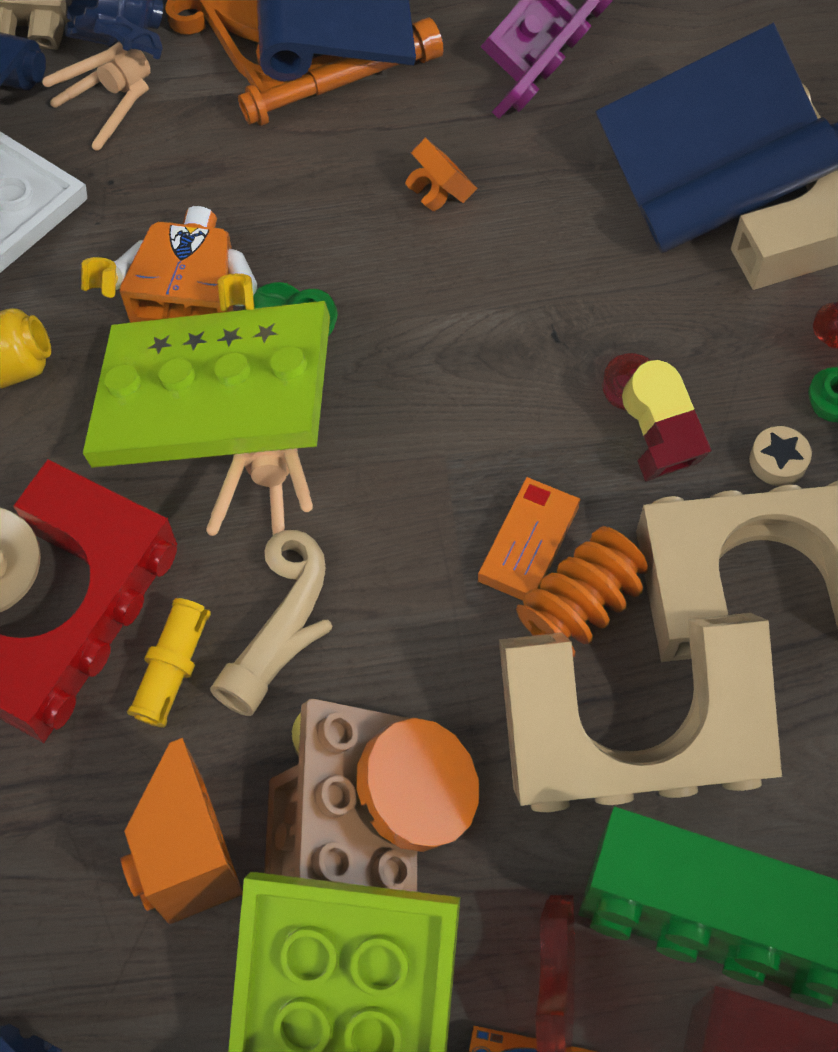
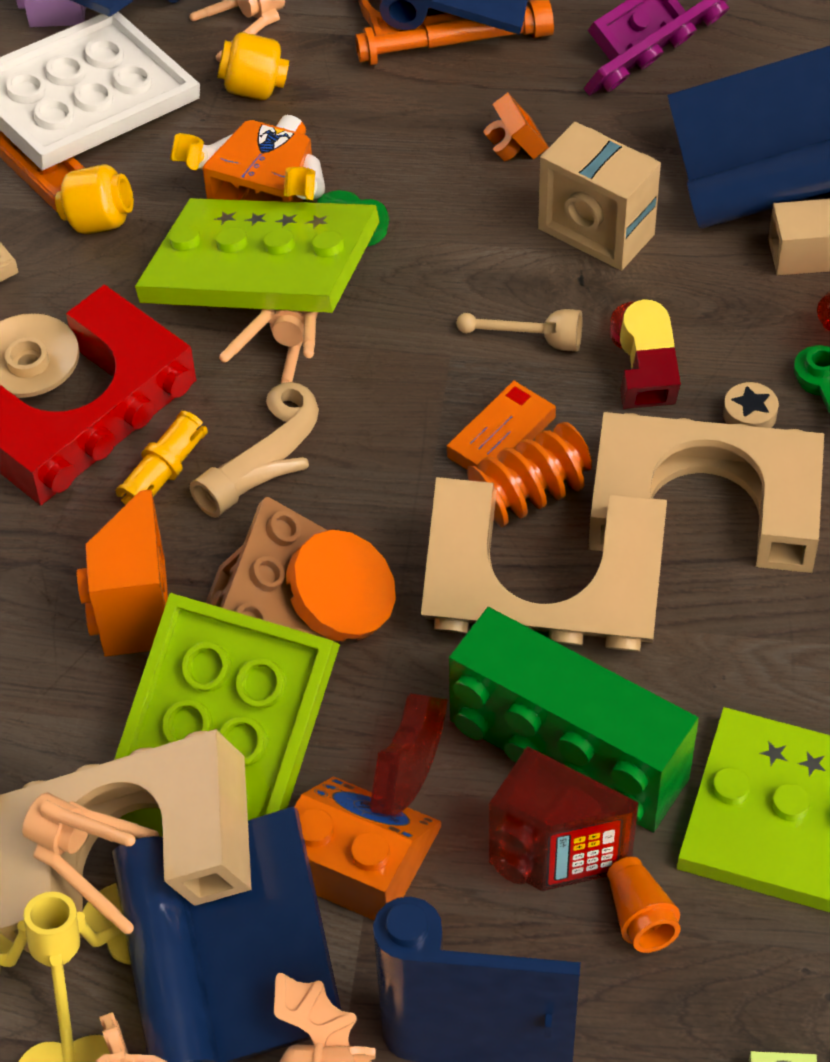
camera: 15 degrees right, 10 degrees down
none -> yellow head [217,32,289,100]
none -> tan hinge [456,309,583,352]
none -> tan container [538,121,661,271]

